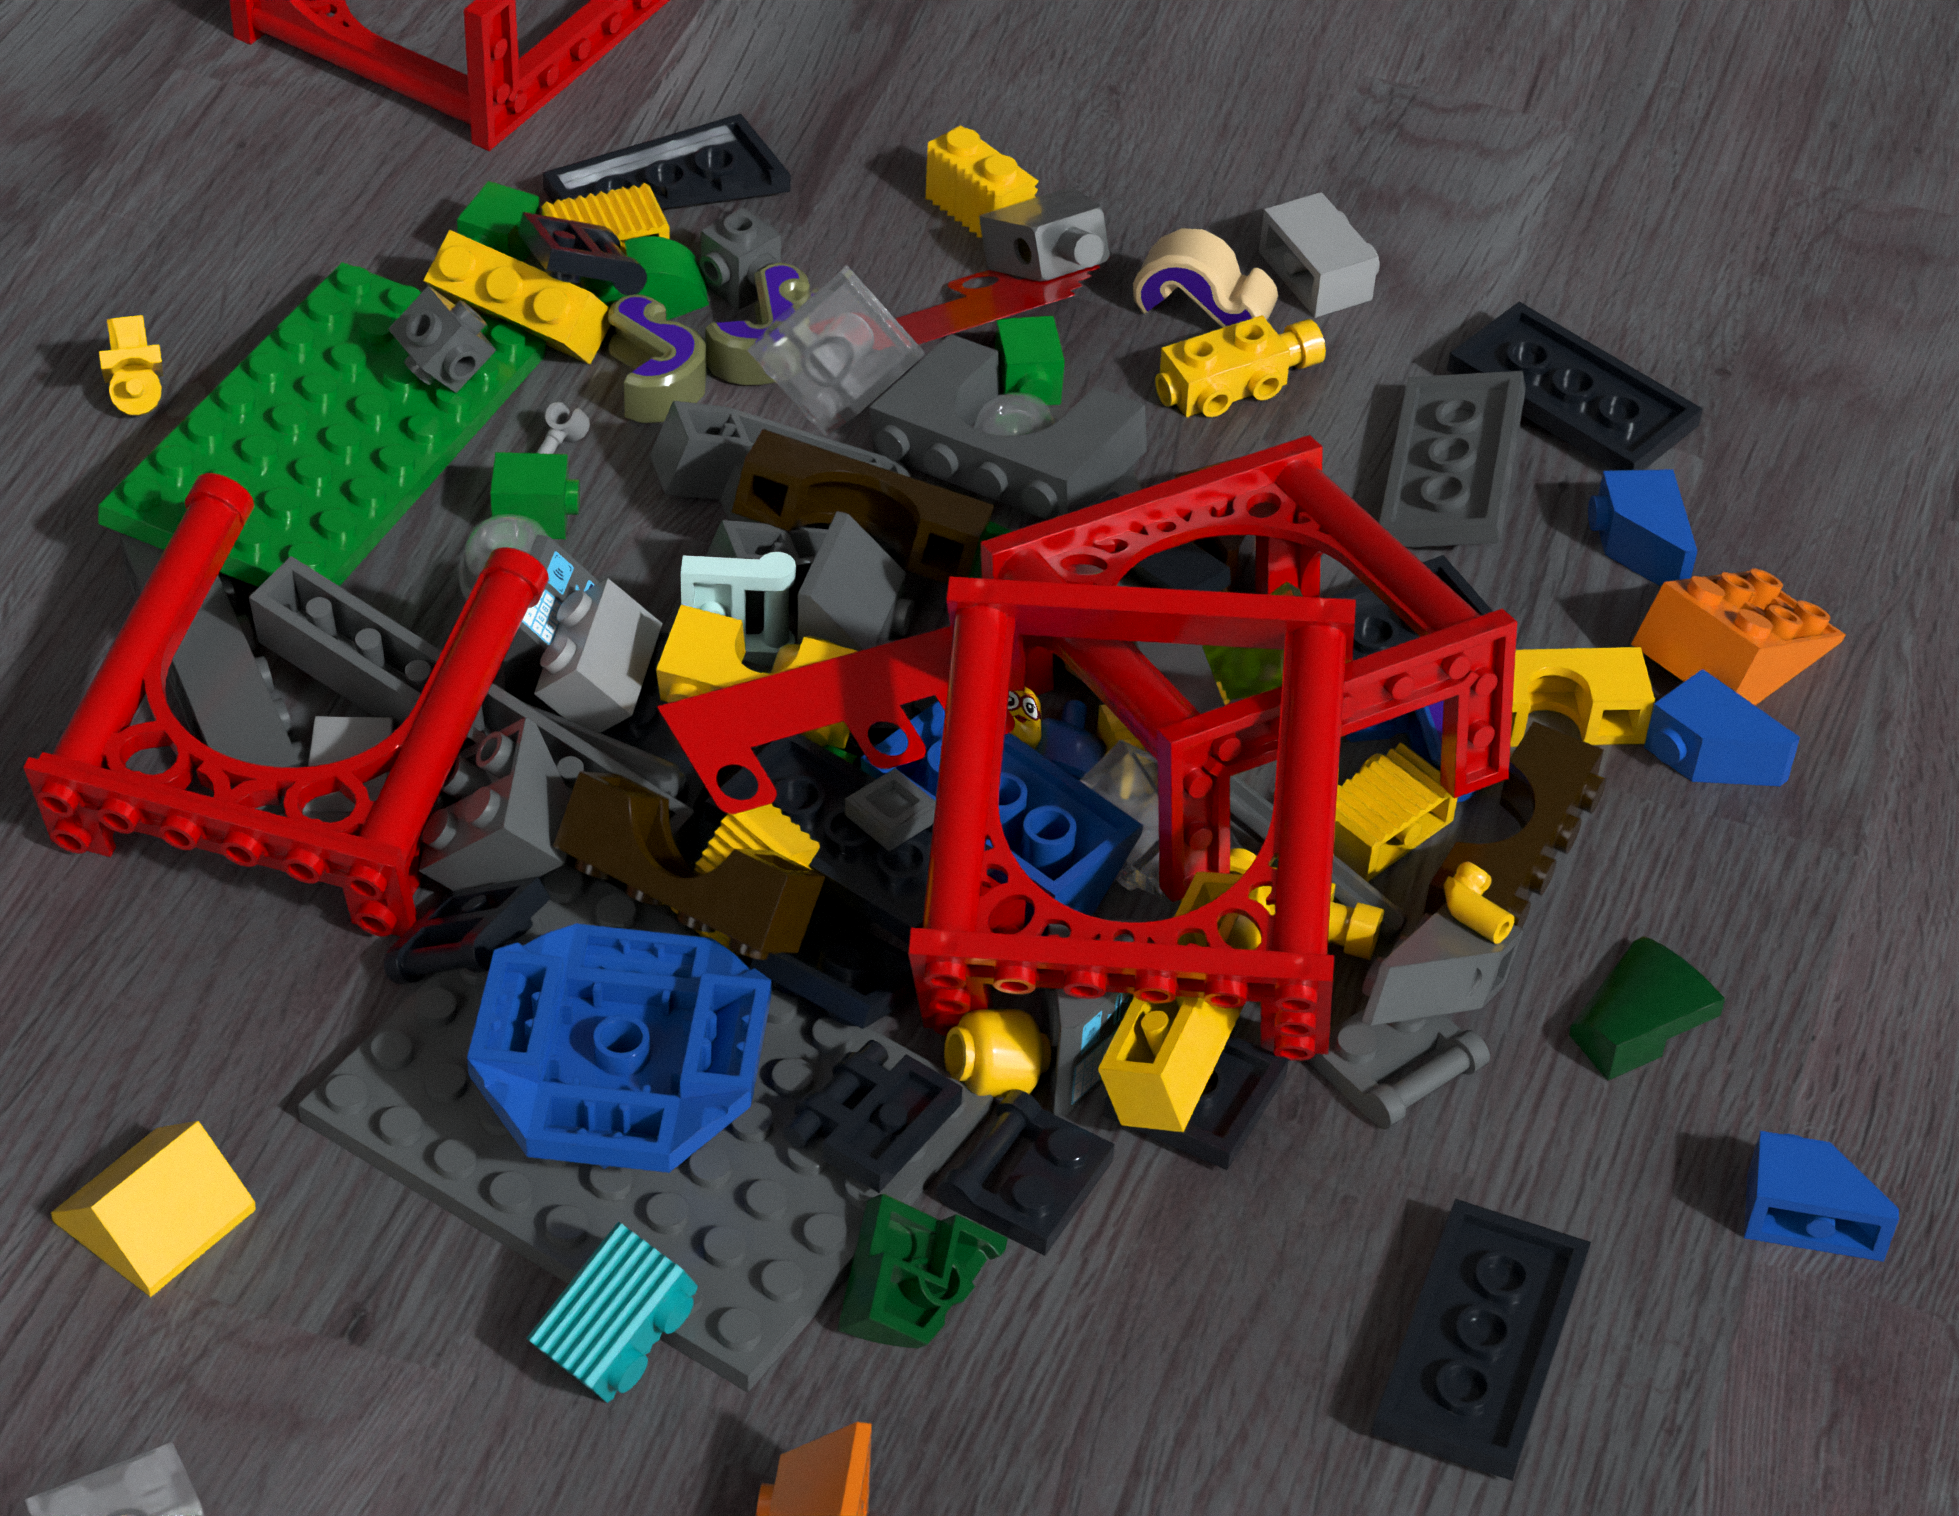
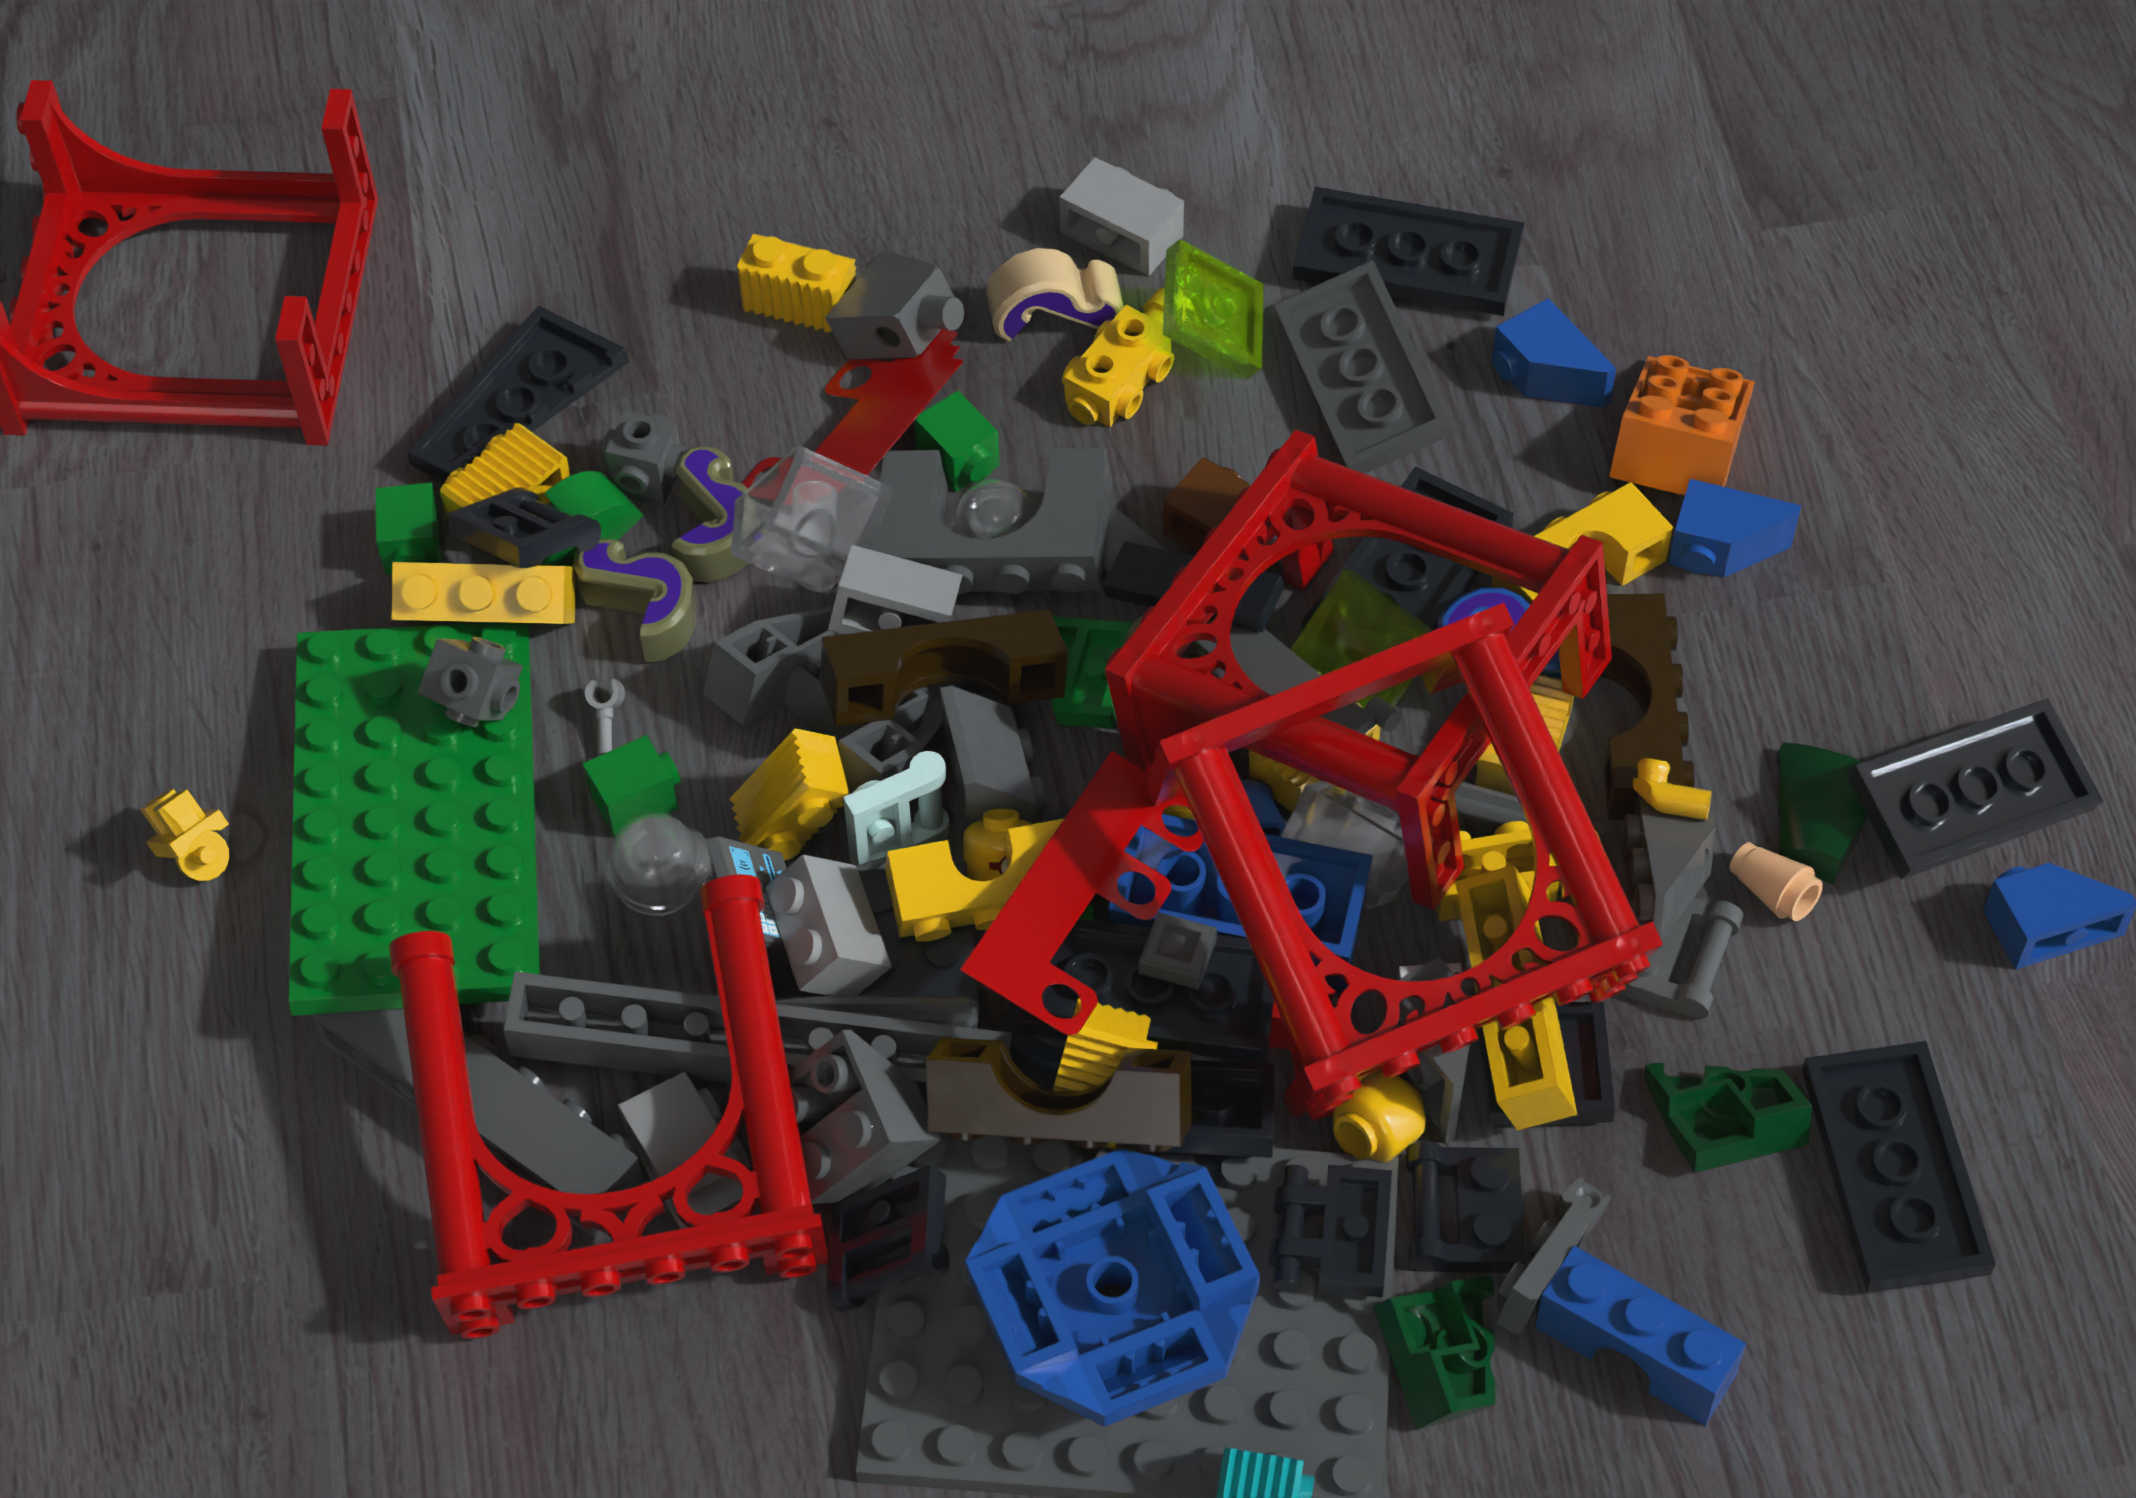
camera: 25 degrees left, 10 degrees up
none -> yellow brick [729,728,849,861]
none -> light grey brick [828,545,963,634]
none -> clear neon green plate [1163,239,1264,379]
none -> dark grey hinge [1496,1177,1612,1335]
none -> blue arch [1535,1245,1747,1426]
none -> dark green slope [1644,1063,1812,1173]
none -> light nougat cone [1729,842,1823,921]
none -> black plate [1846,698,2104,880]

